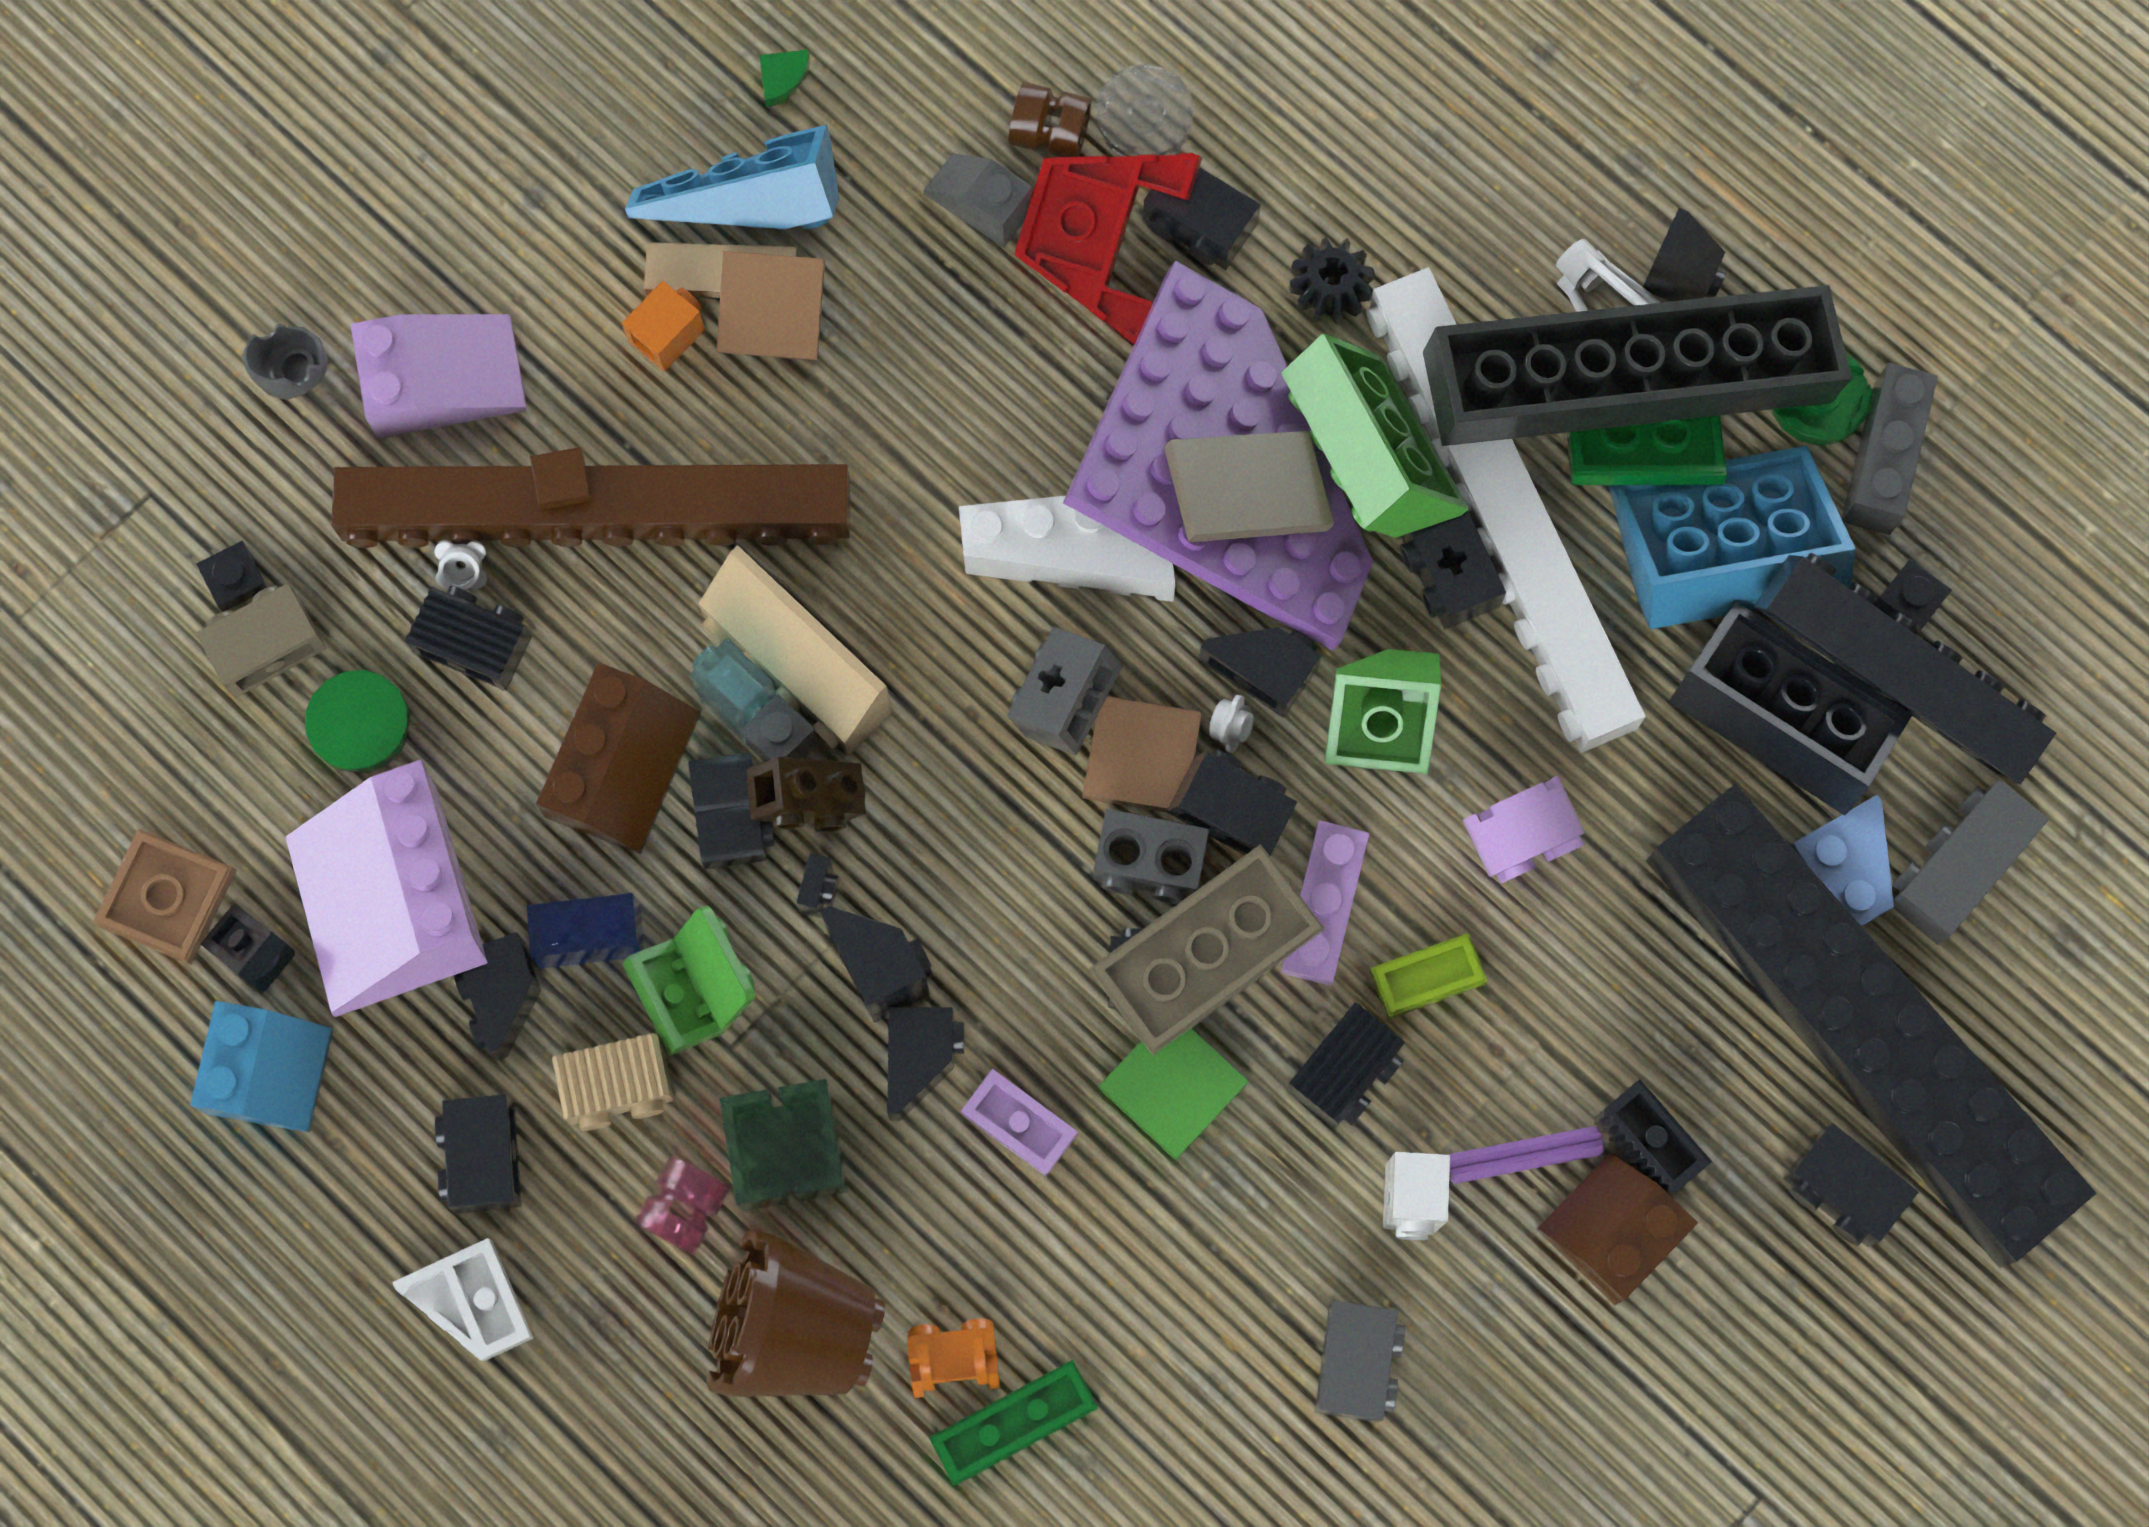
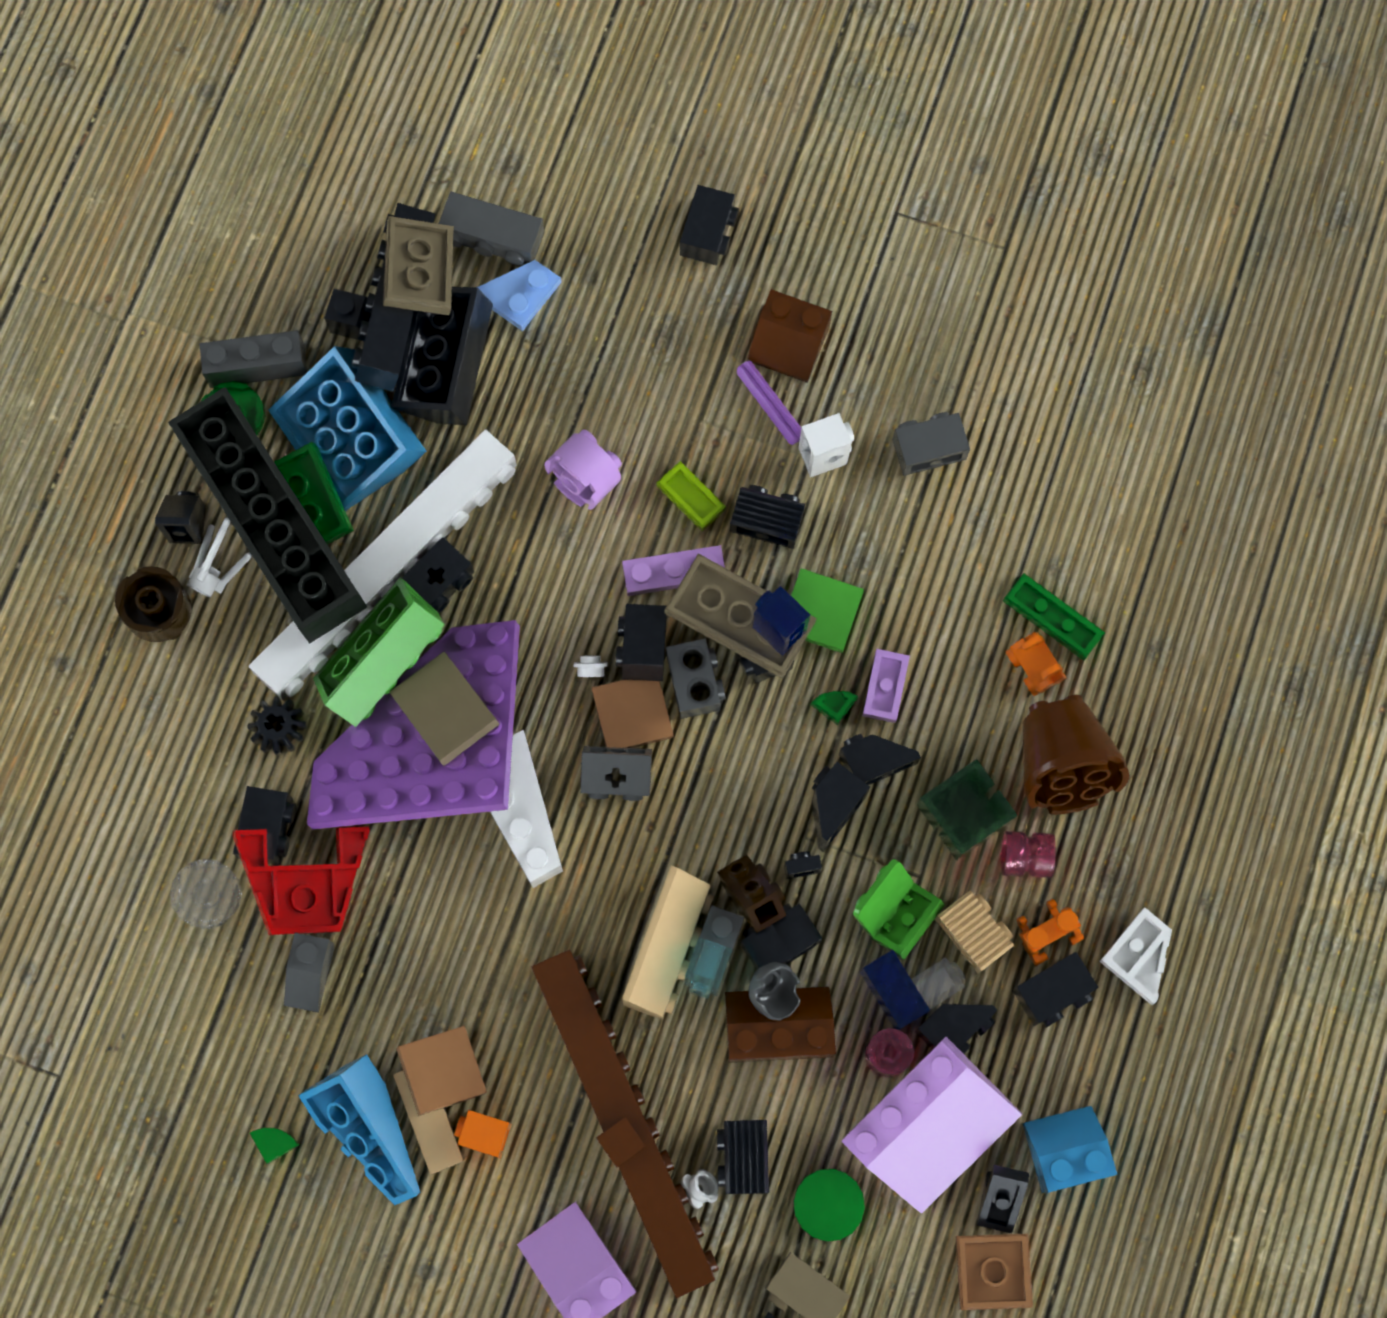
camera: 115 degrees left, 0 degrees up
reddish brown wheel [1008,82,1092,157] -> none
black slope [1199,627,1322,718] -> none
bright green slope [1325,649,1441,774] -> none
black brick [1594,1079,1712,1196] -> none
black brick [1646,783,2097,1268] -> none
none -> dark brown brick [115,566,192,642]
none -> dark tan tile [383,216,454,315]
none -> dark grey hair [748,962,801,1021]
none -> clear blue brick [753,586,811,656]
none -> green tile [811,691,858,725]
none -> clear pink wheel [864,1028,914,1078]
none -> clear brick [908,957,965,1013]
none -> orange piece [1016,899,1084,966]

